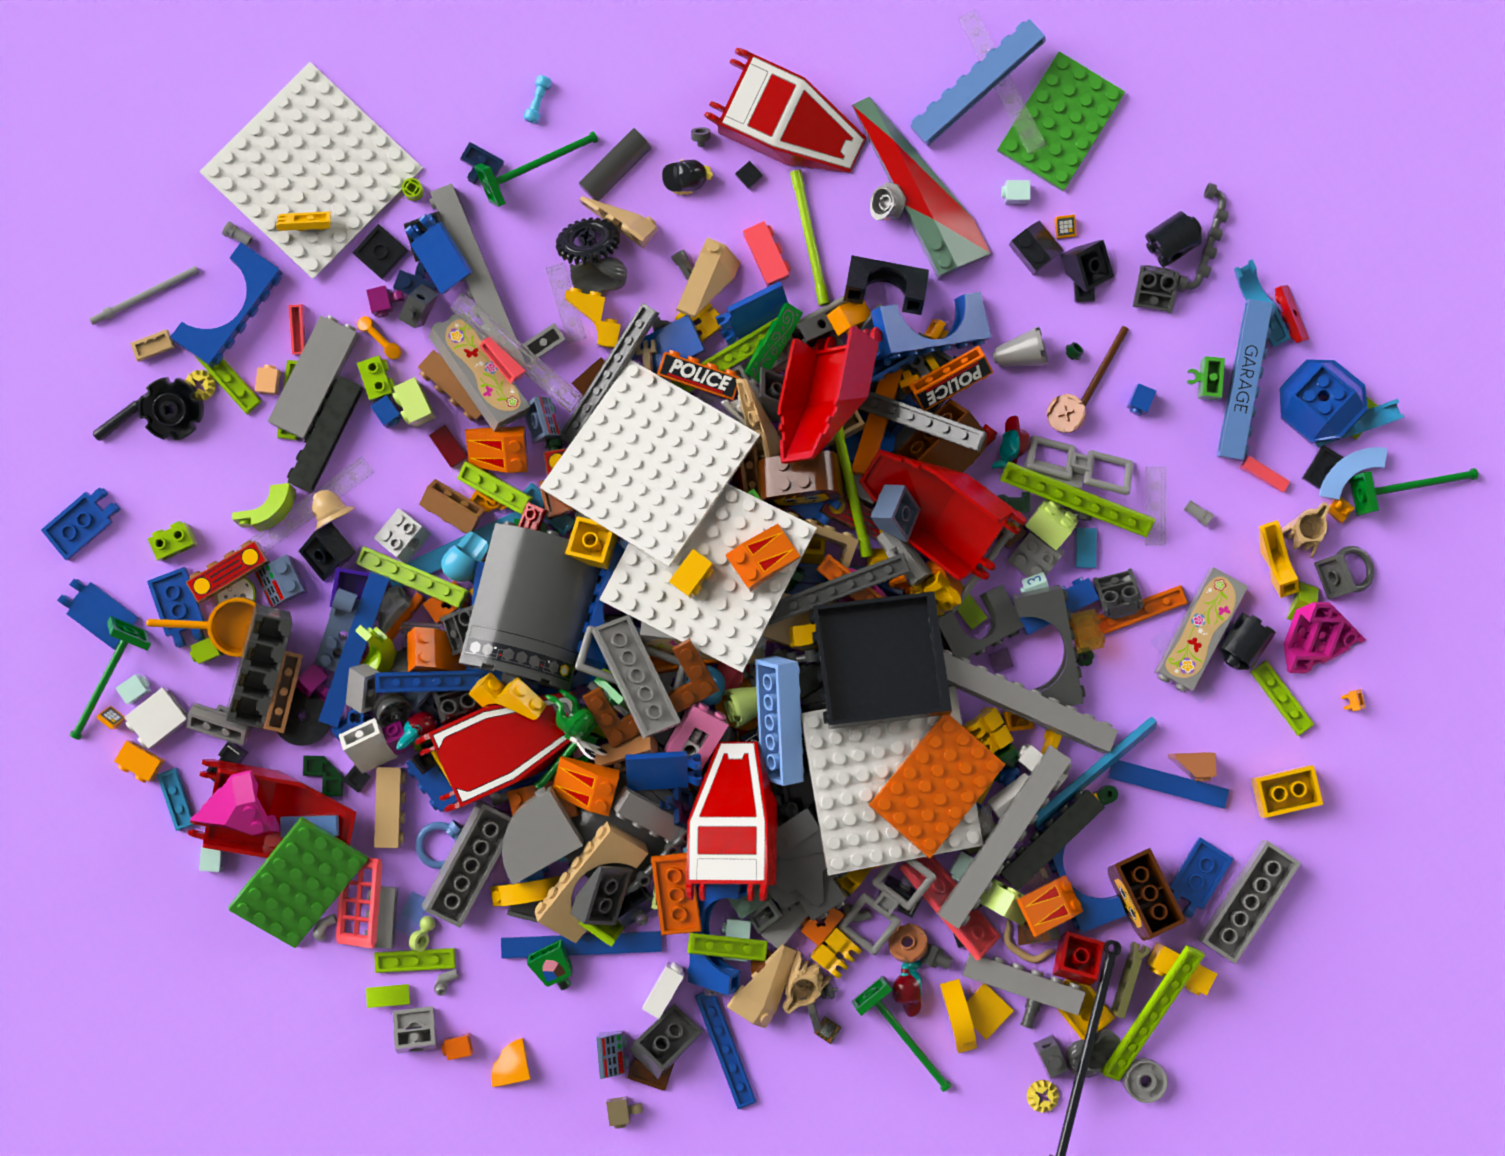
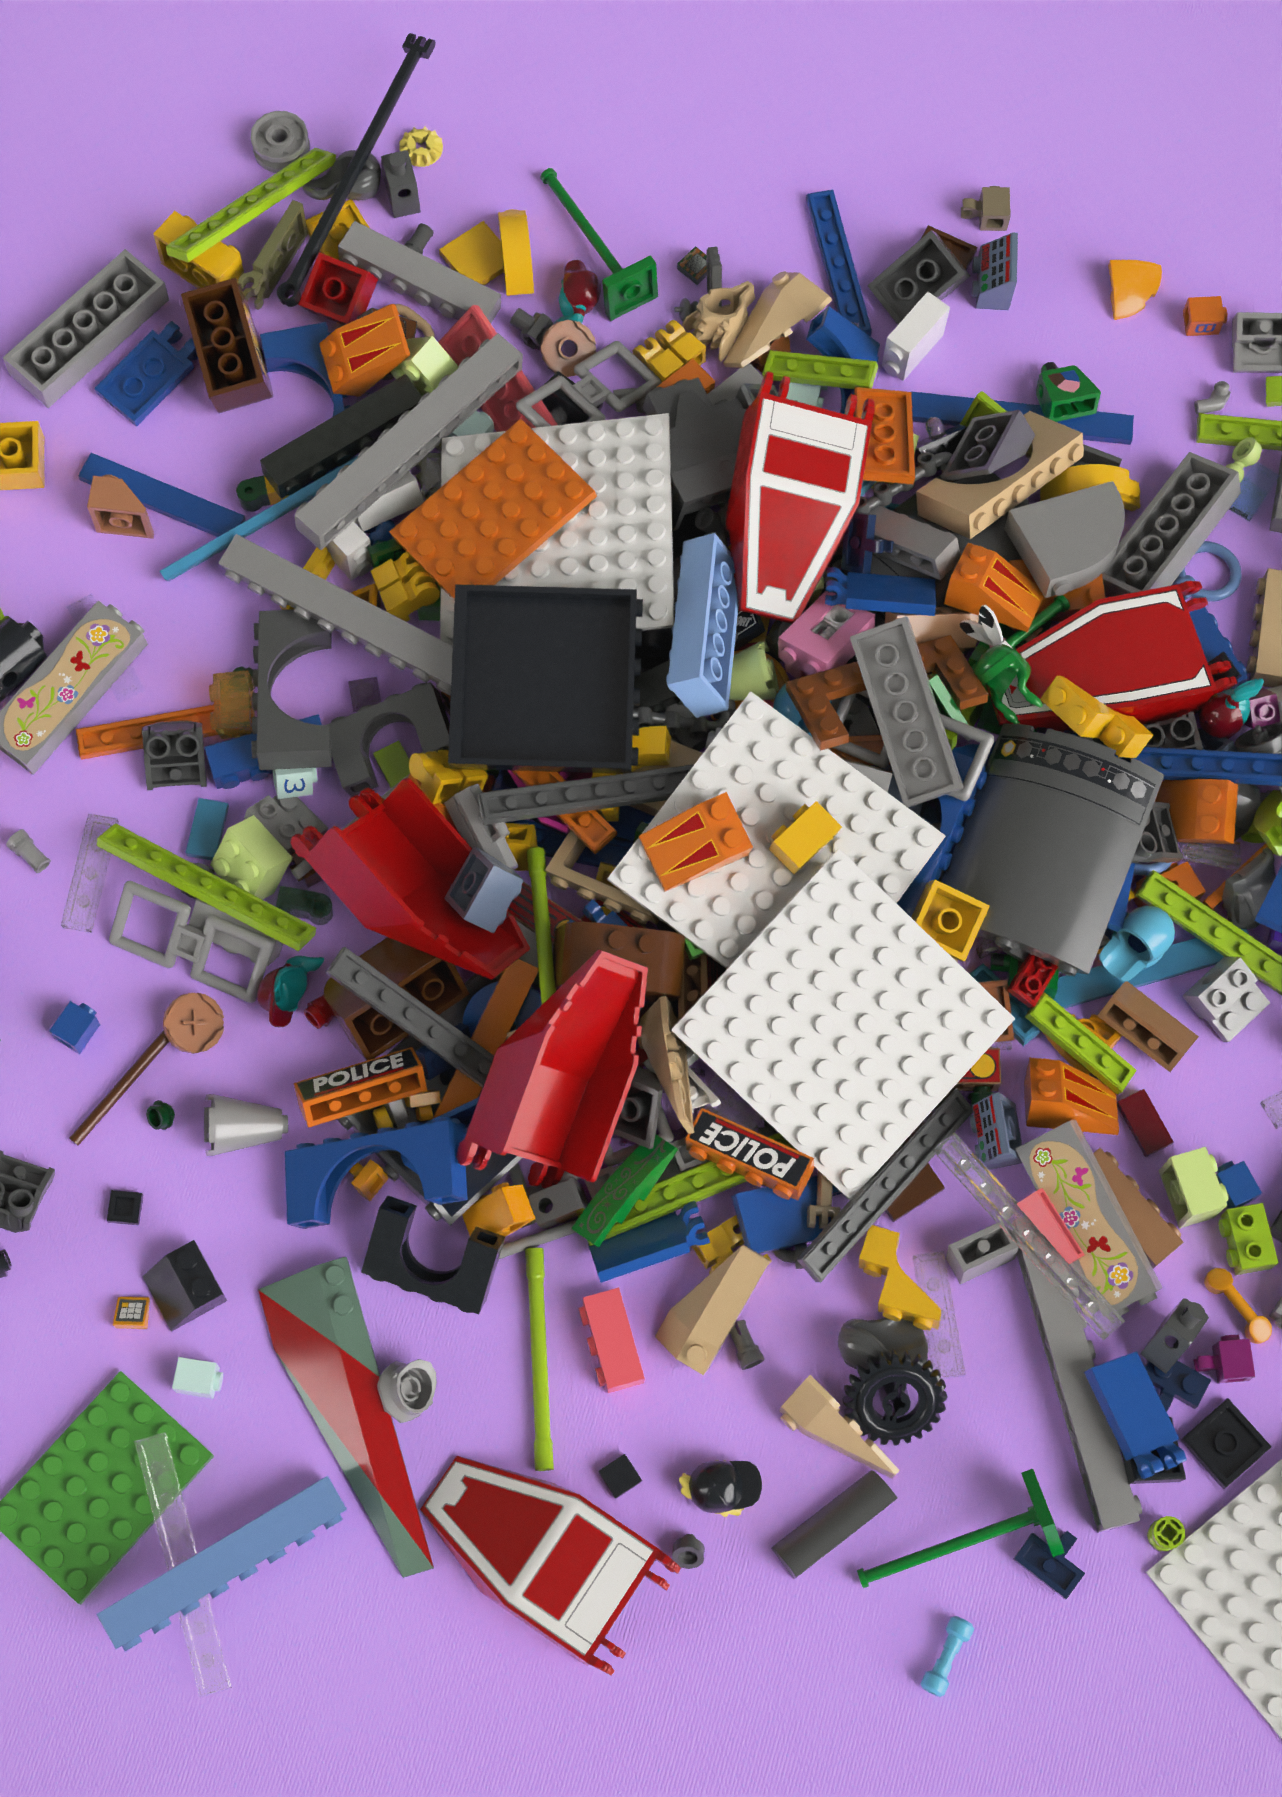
camera: 170 degrees left, 15 degrees down
black slope [1060,239,1114,291] -> none

